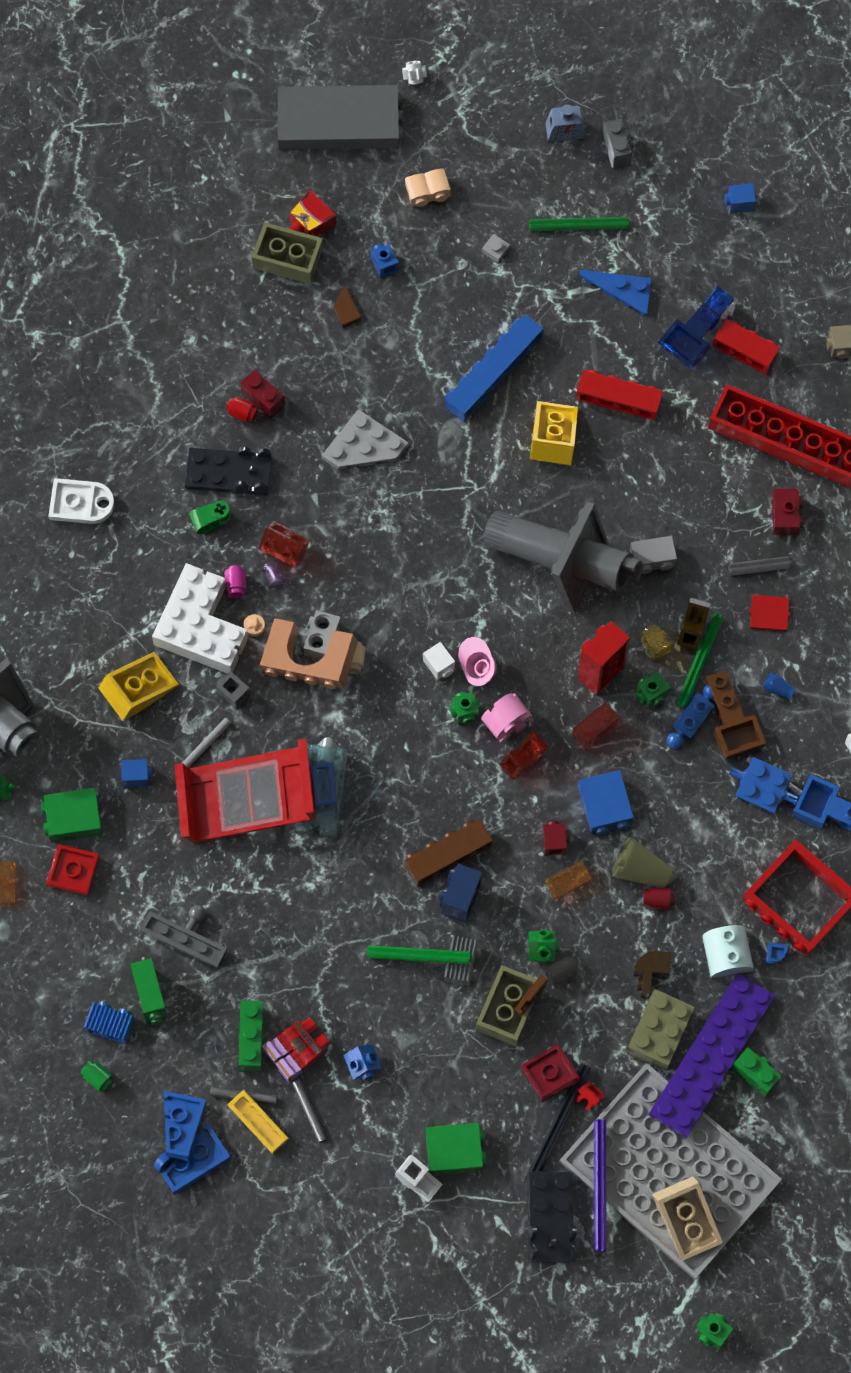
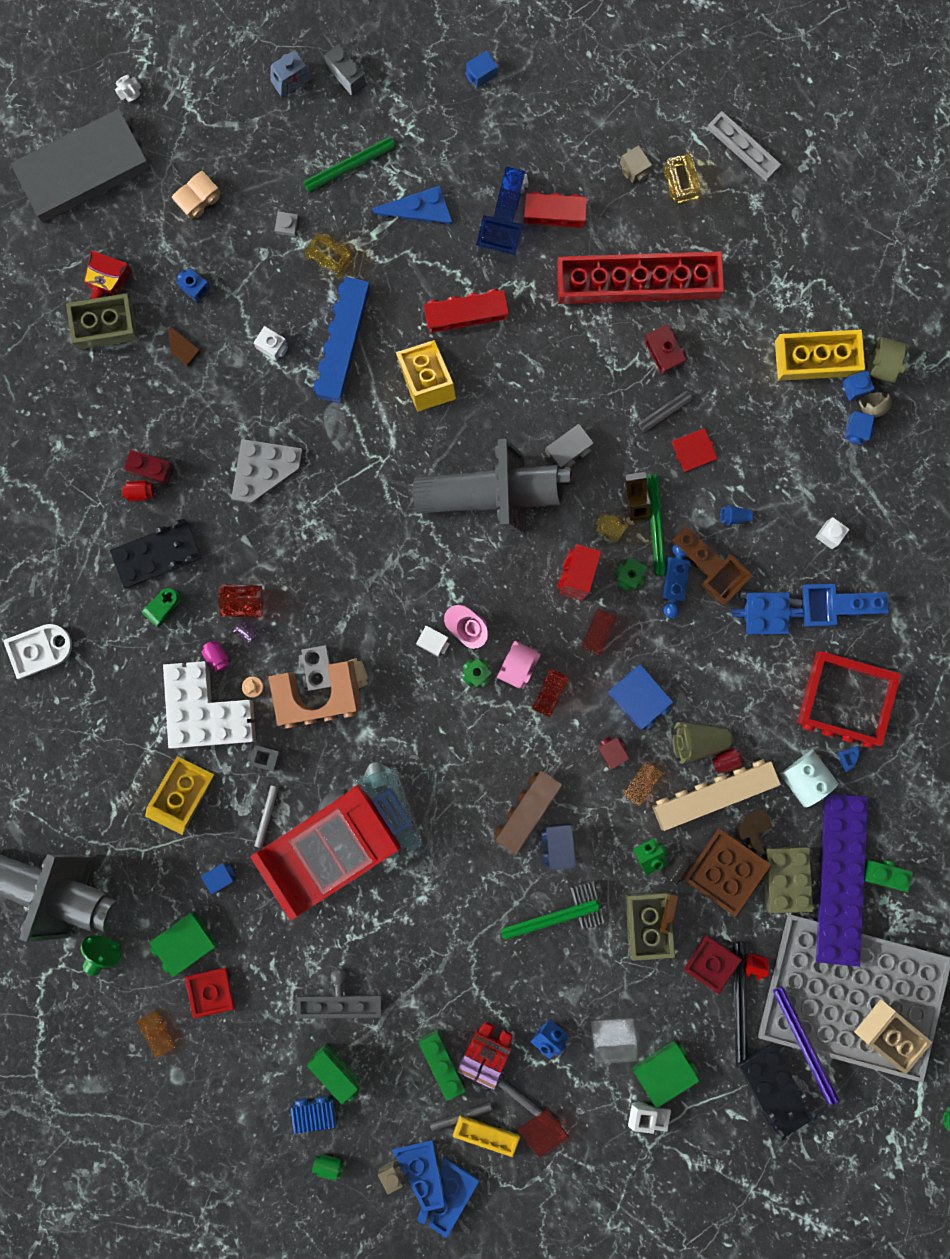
camera: 30 degrees left, 15 degrees up
none -> white brick [254,326,288,361]
none -> clear yellow window [303,233,352,279]
none -> dark tan brick [378,1159,407,1195]
none -> clear red piece [518,1109,569,1157]
none -> clear slope [591,1018,637,1065]
none -> tan brick [652,759,781,831]
none -> reddish brown plate [684,828,772,917]

